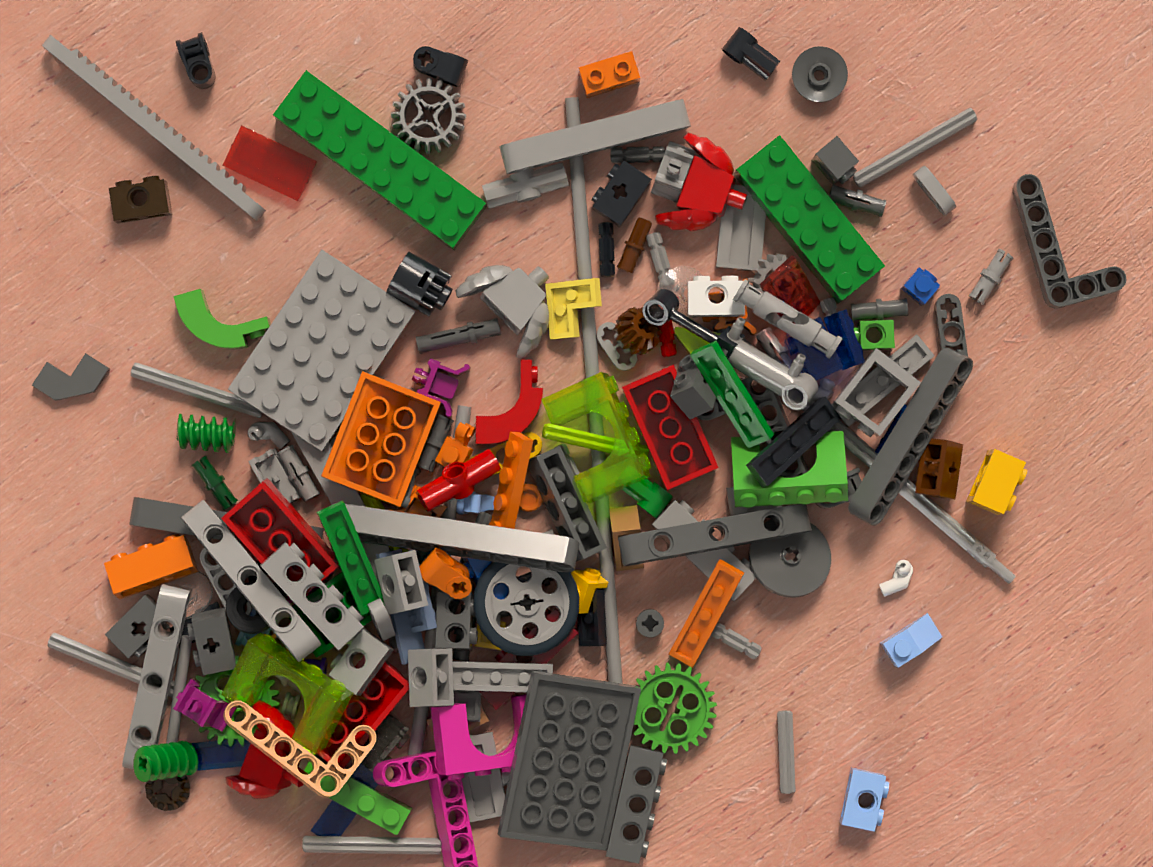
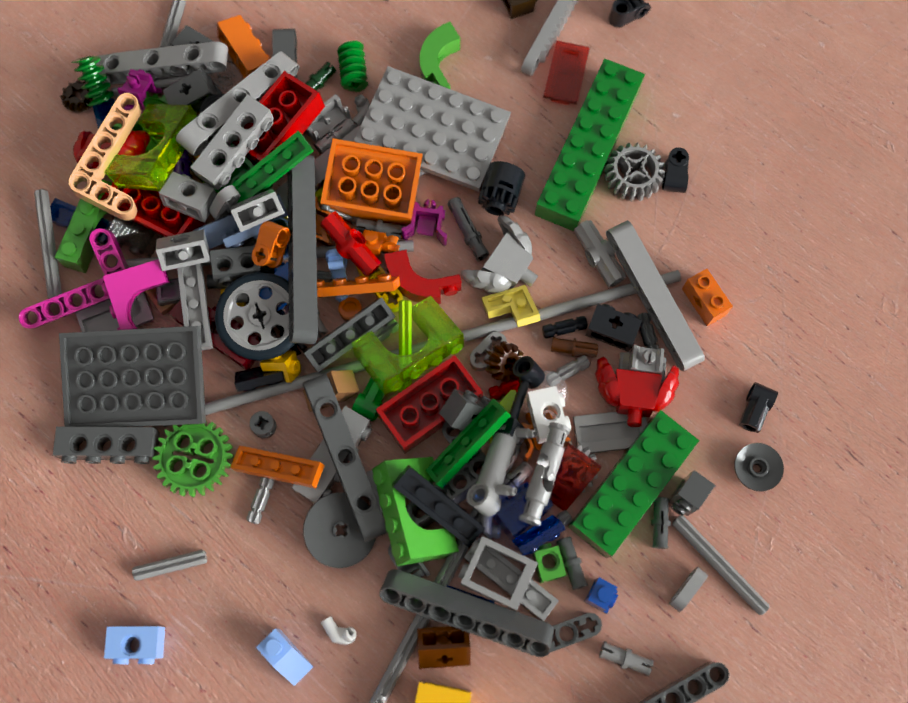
camera: 75 degrees right, 15 degrees down
light grey axle [131,363,263,418] -> none

